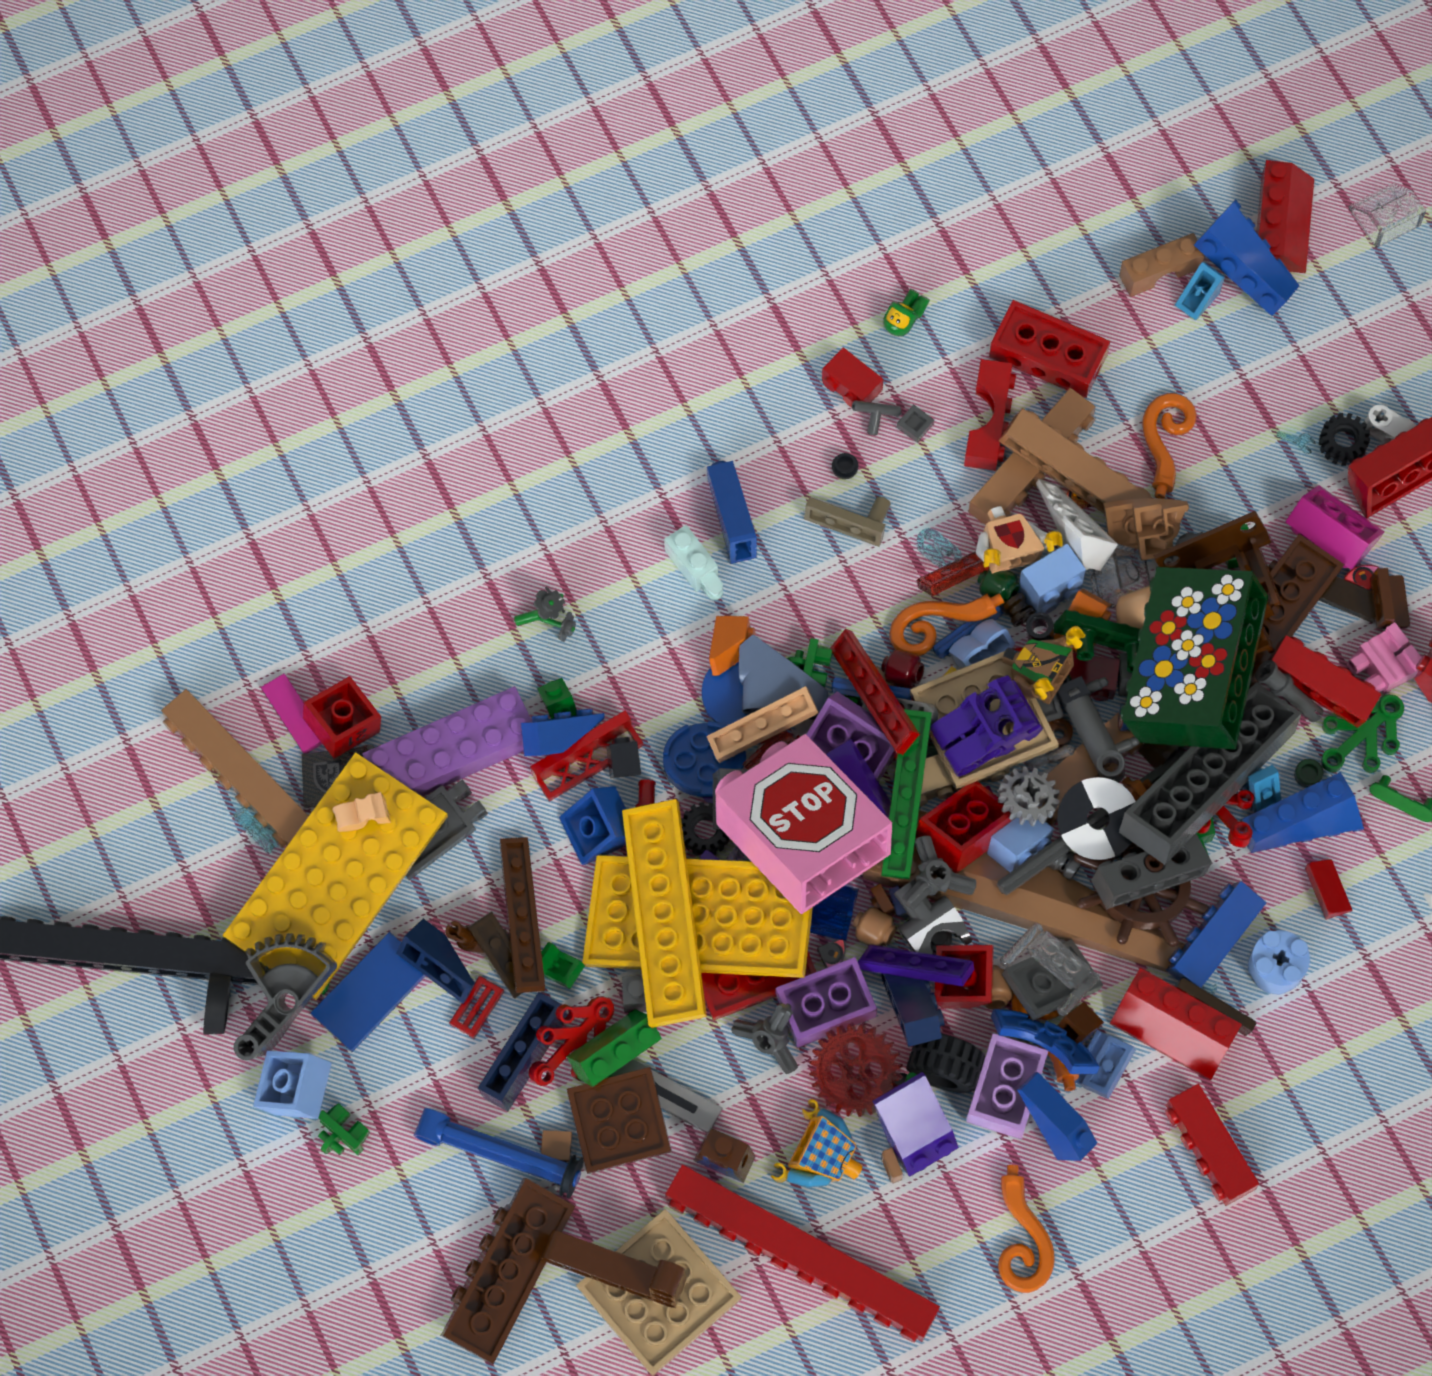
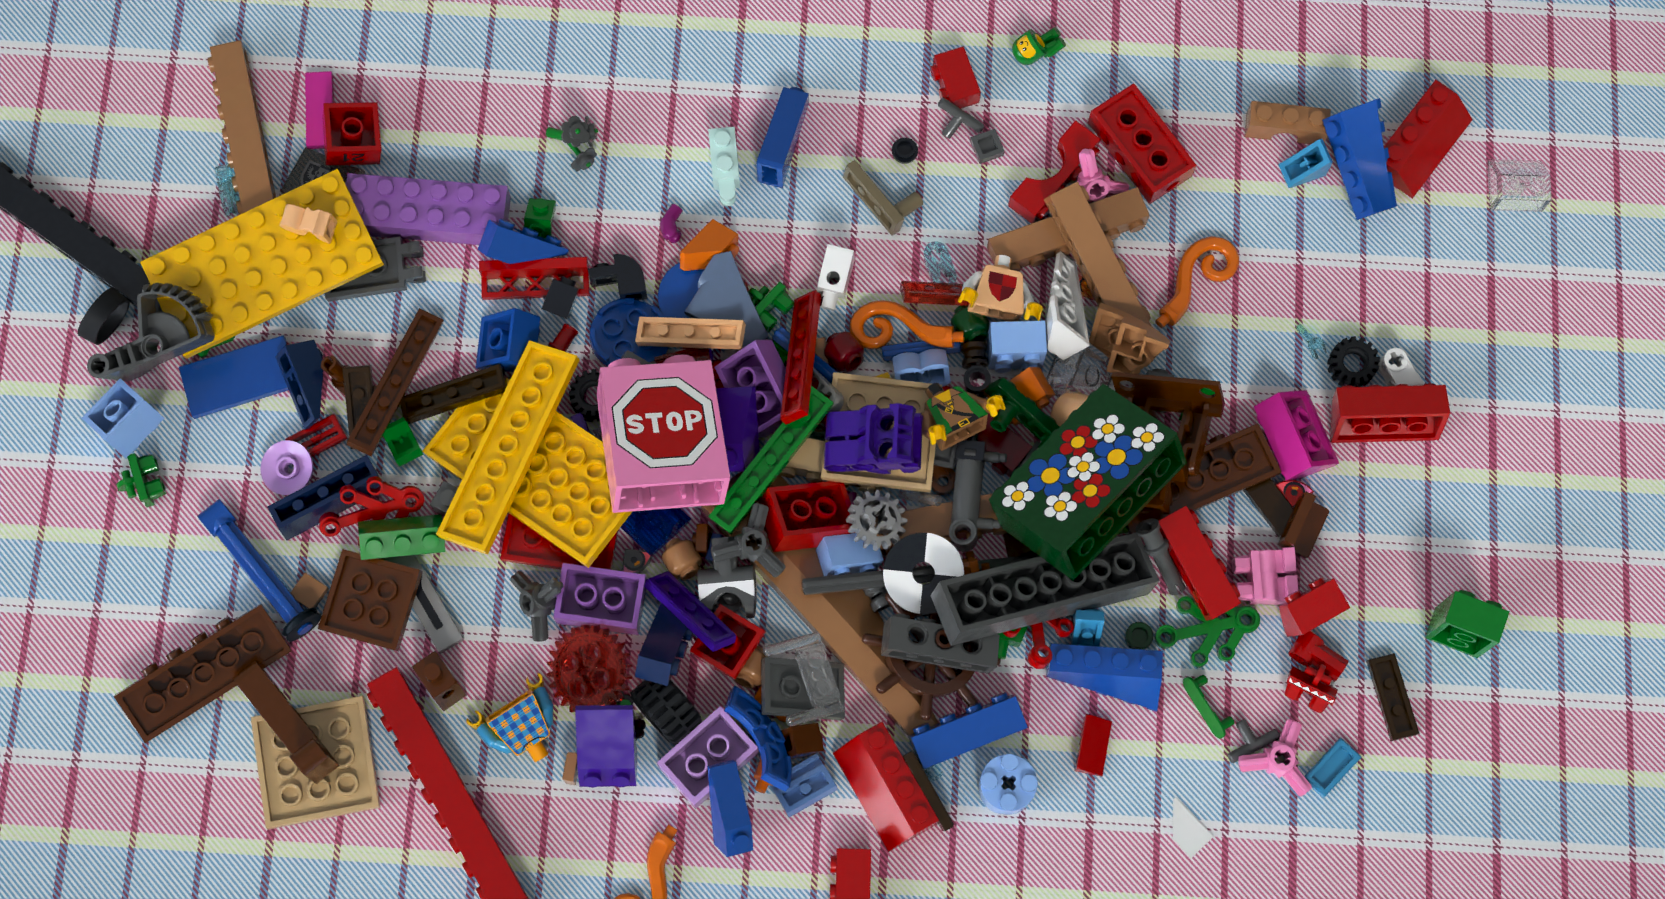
camera: 25 degrees right, 5 degrees up
none -> lavender dish [260,440,313,495]
none -> dark brown tile [400,363,507,424]
none -> black brick [588,254,648,301]
none -> magenta arm [660,204,683,243]
none -> white torso [817,244,855,311]
none -> bright pink bush [1077,148,1129,203]

